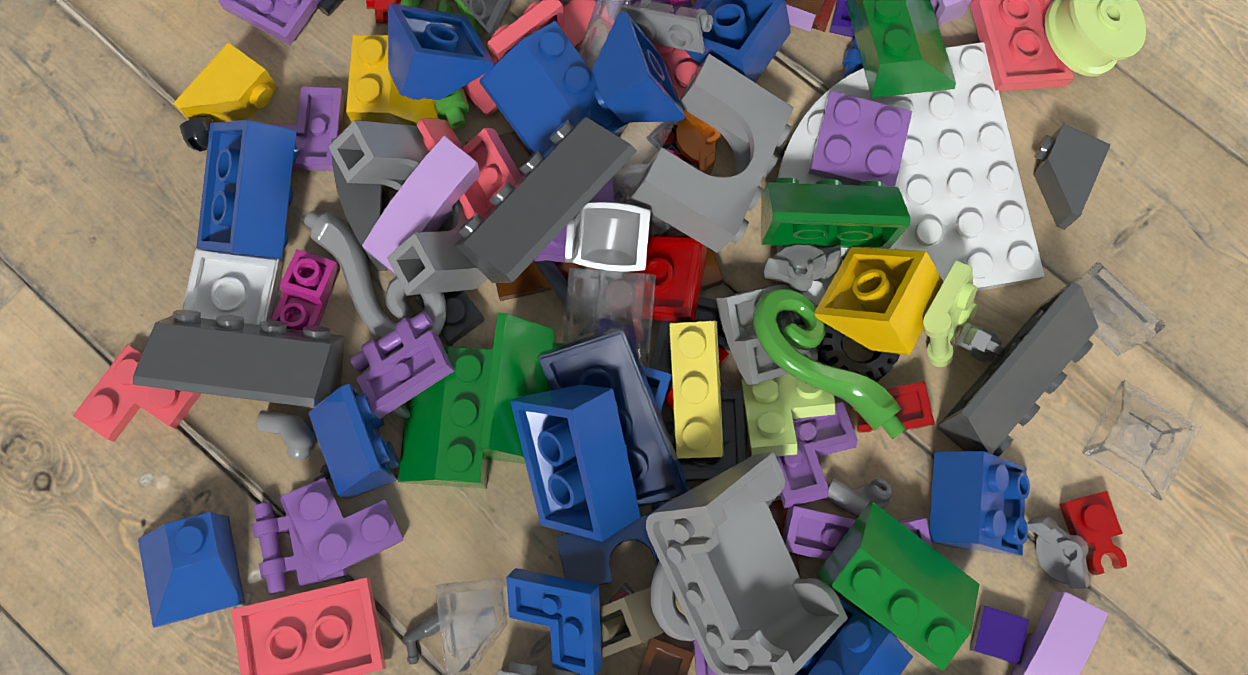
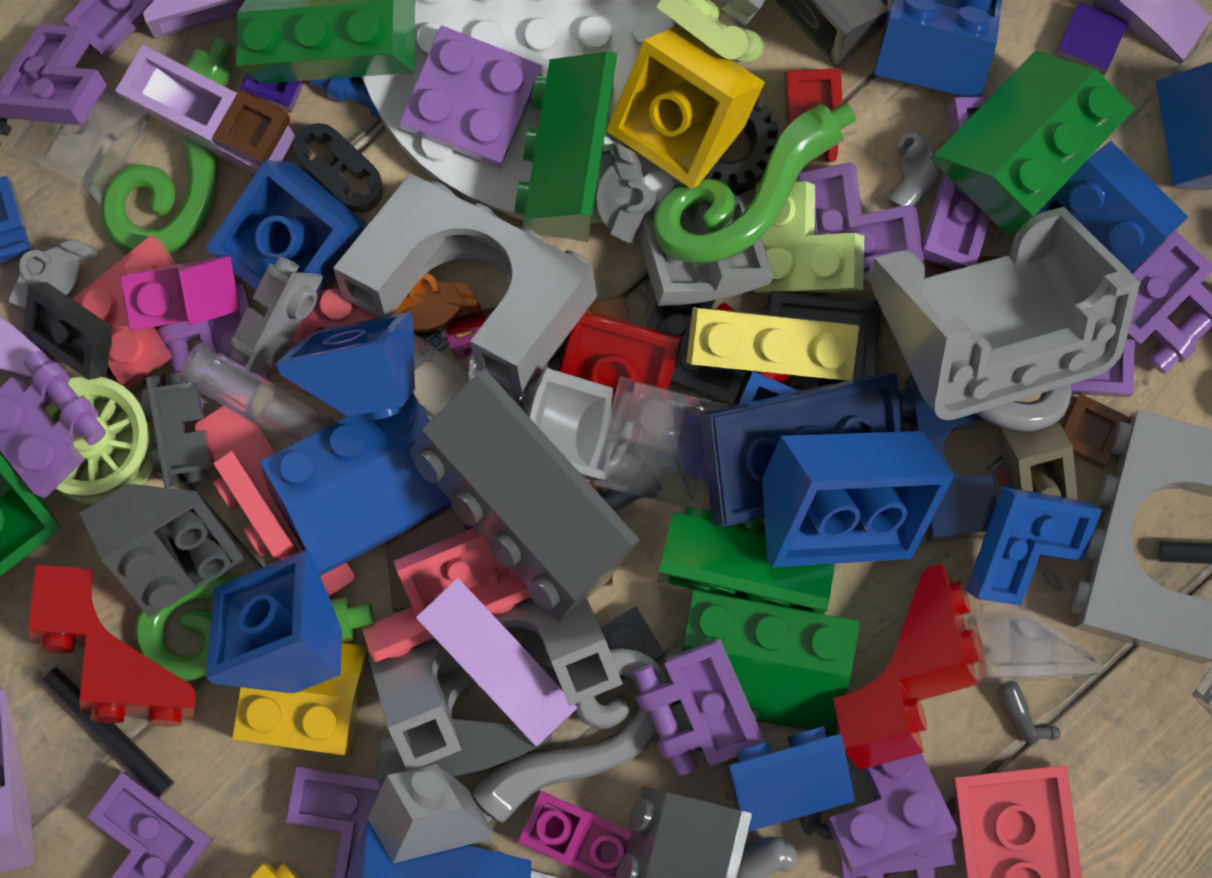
camera: 80 degrees left, 5 degrees up
none -> black beam [294,123,384,213]
none -> light grey slope [368,764,494,863]
none -> red arch [833,563,982,770]

